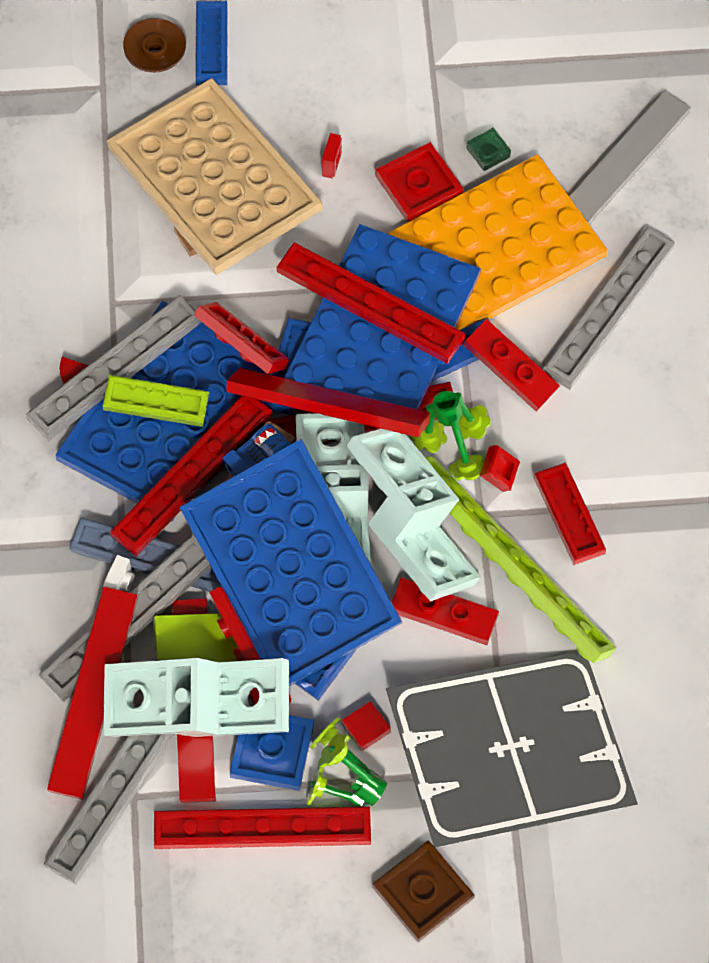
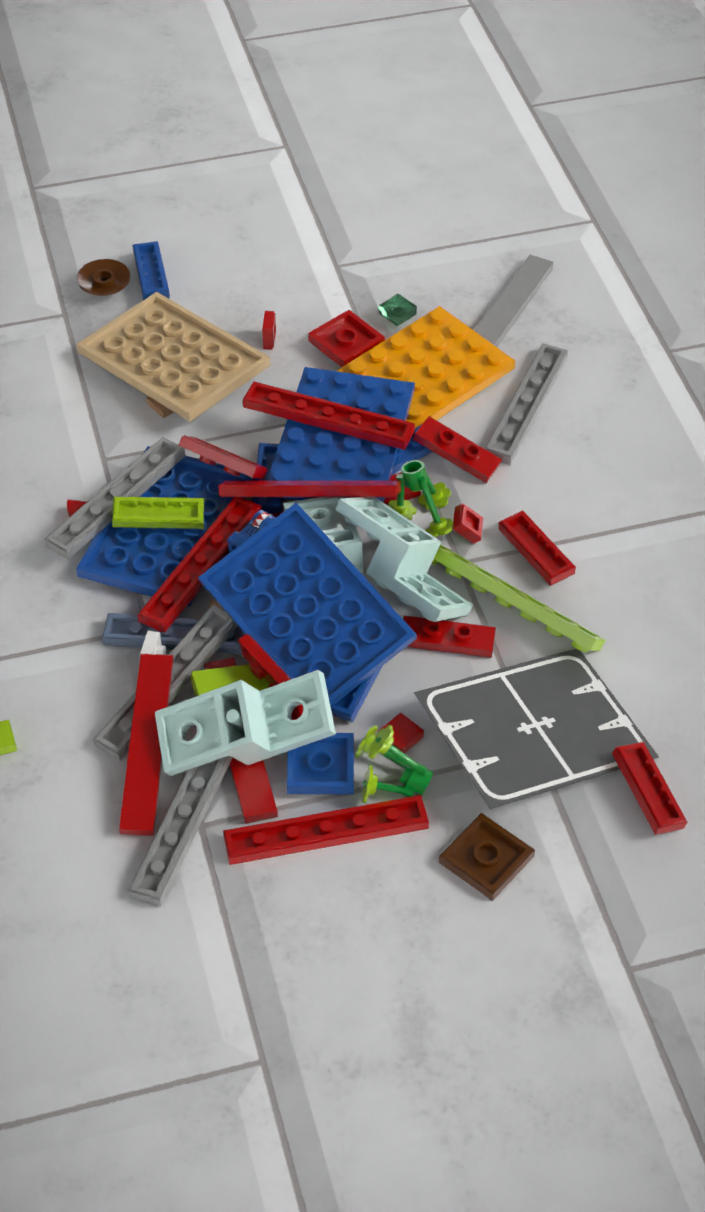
camera: 10 degrees left, 15 degrees down
none -> red plate [612,742,688,835]

